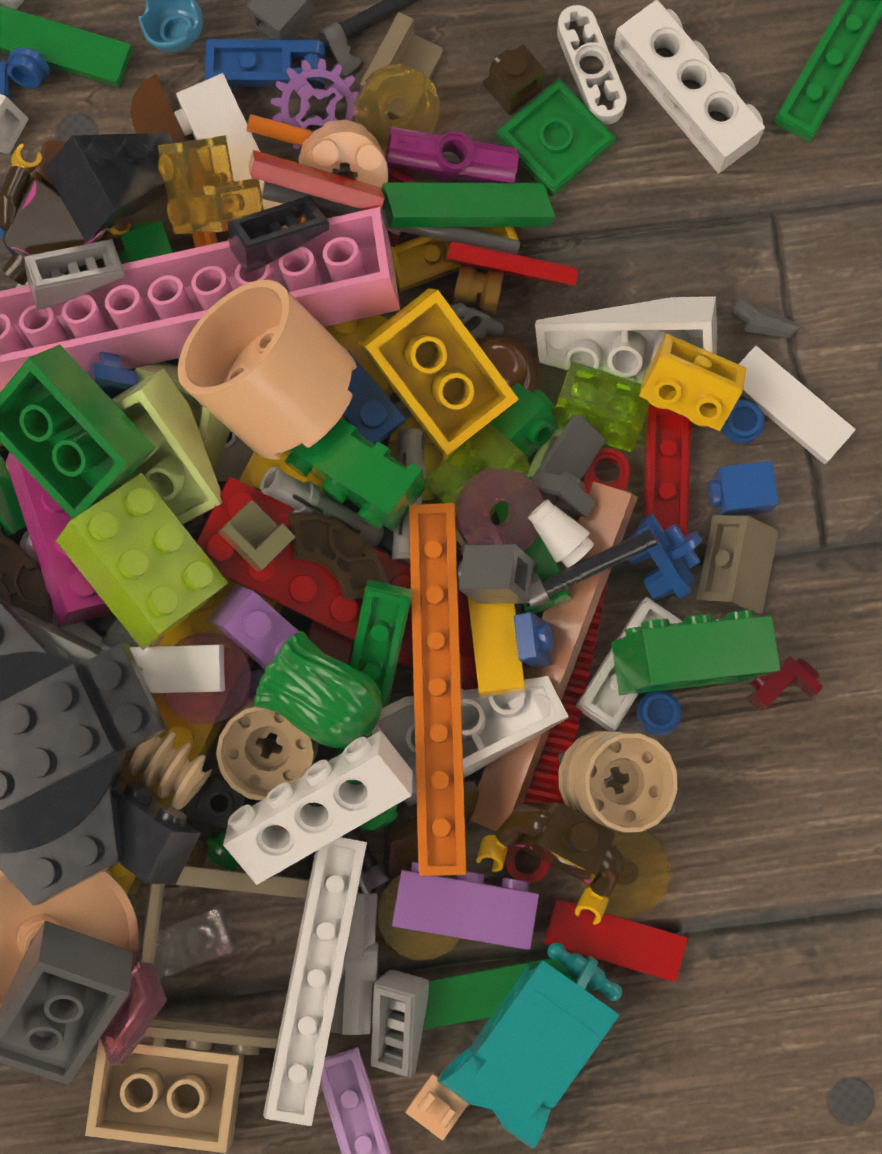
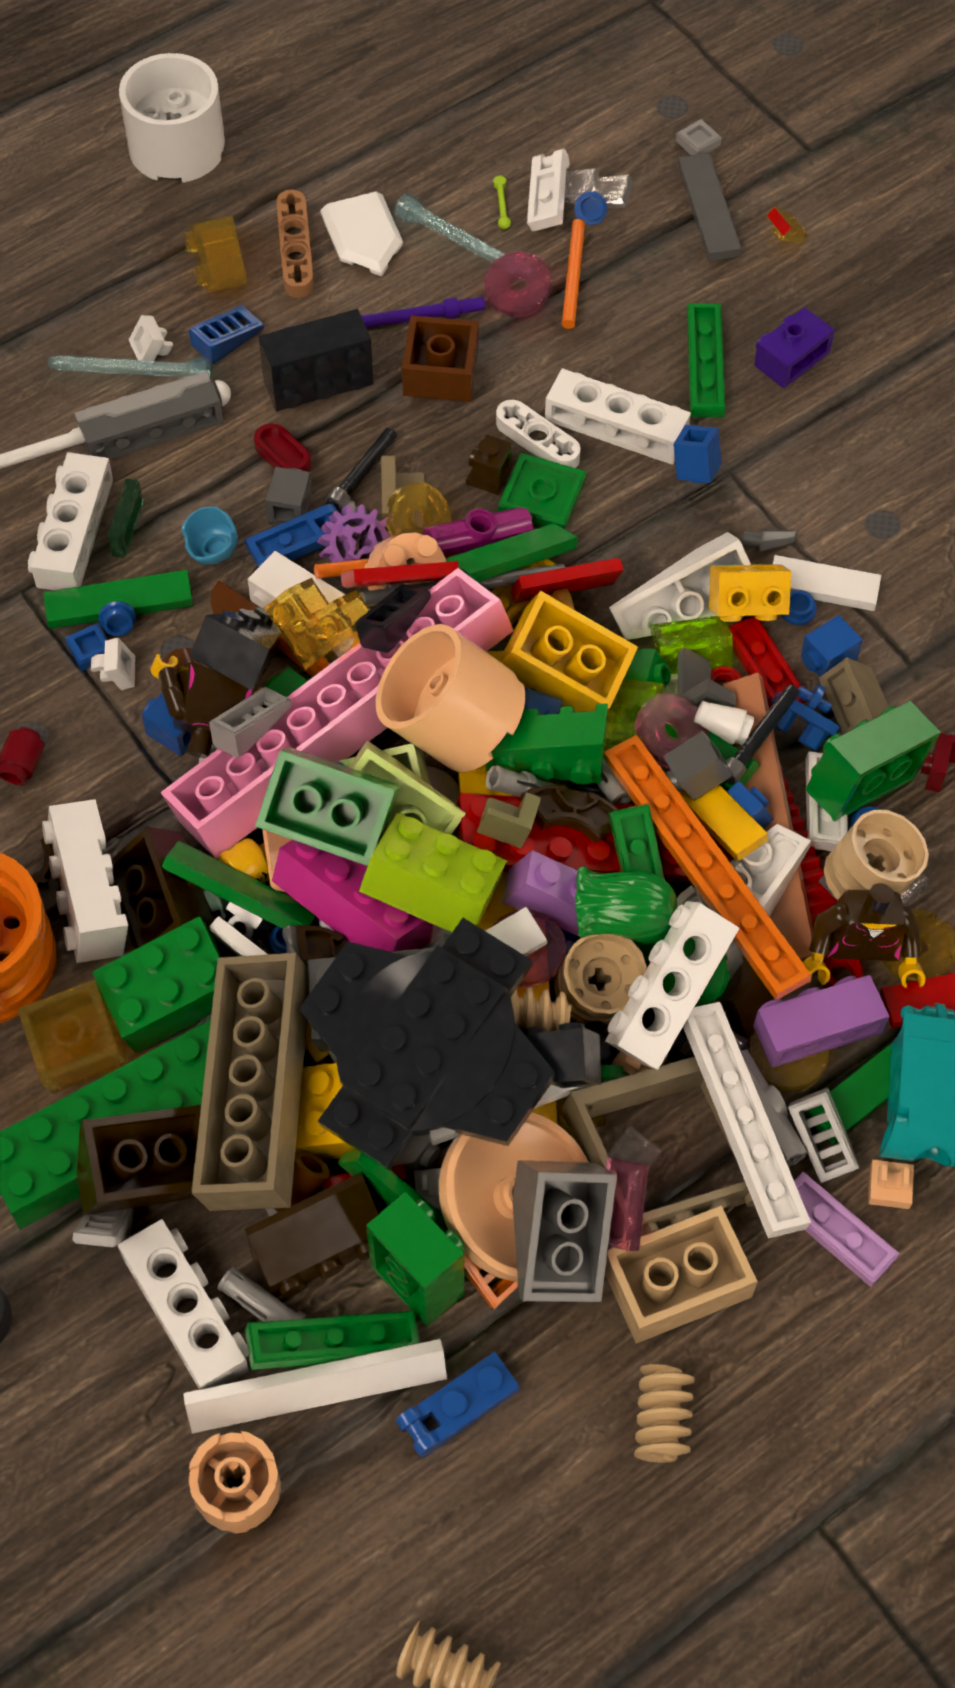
camera: 30 degrees left, 20 degrees down
none -> blue brick [673,425,722,484]

